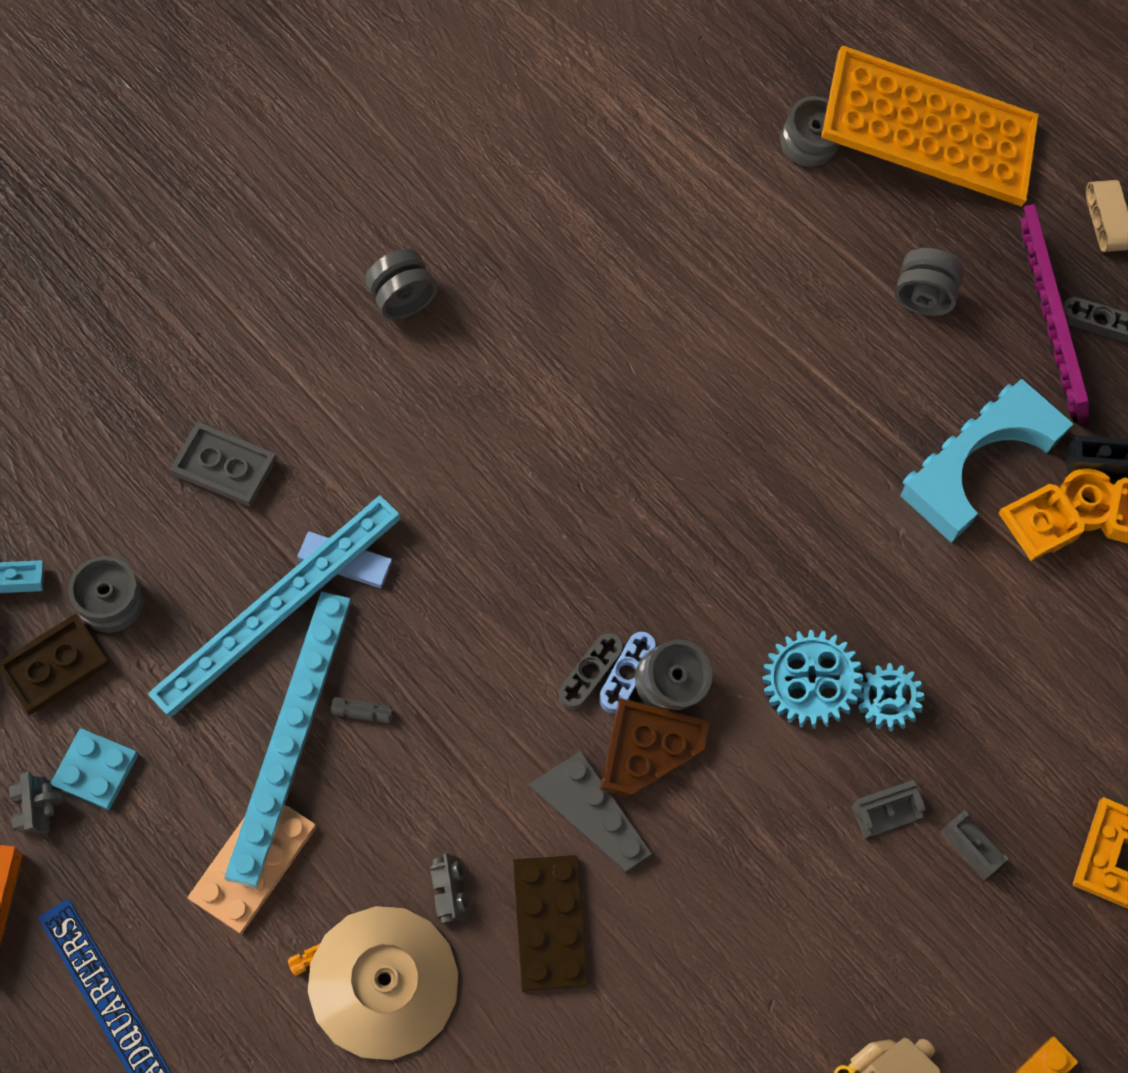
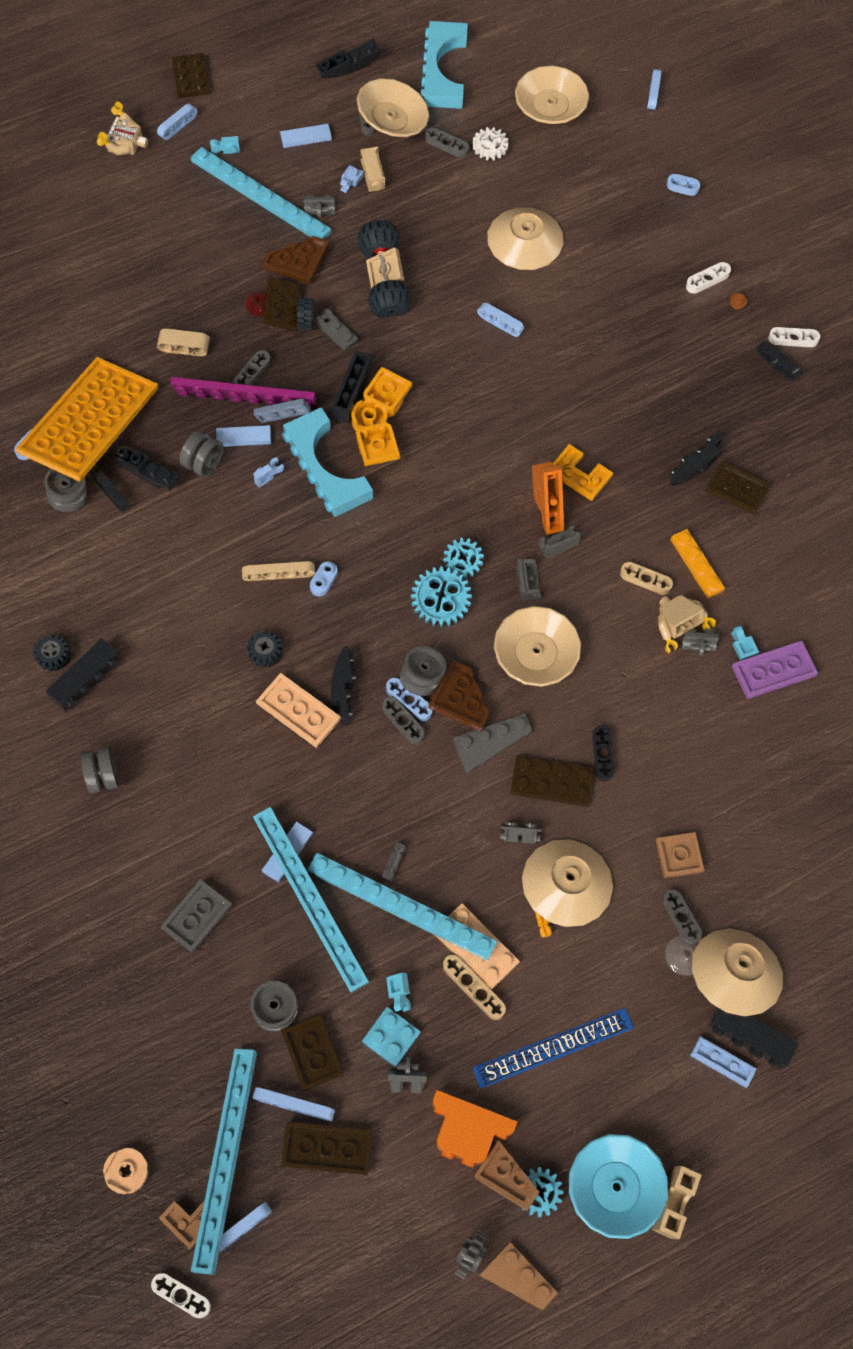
camera: 75 degrees left, 0 degrees up
none -> black wheel [33,634,71,671]
none -> black brick [46,638,121,713]
none -> black beam [91,469,129,512]
none -> black slope [111,444,181,491]
none -> light blue tile [216,425,271,447]
none -> tan beam [242,561,315,581]
none -> black wheel [247,630,282,668]
none -> light blue plate [253,458,284,487]
none -> sand blue tile [254,398,310,423]
none -> light nougat plate [256,673,341,748]
none -> light blue plate [310,562,338,596]
none -> black slope [331,646,356,725]
none -> medium azure plate [386,973,411,1012]
none -> tan beam [443,955,506,1020]
none -> tan dish [494,606,581,687]
none -> orange brick [532,461,564,534]
none -> black beam [592,725,614,782]
none -> tan beam [620,562,673,595]

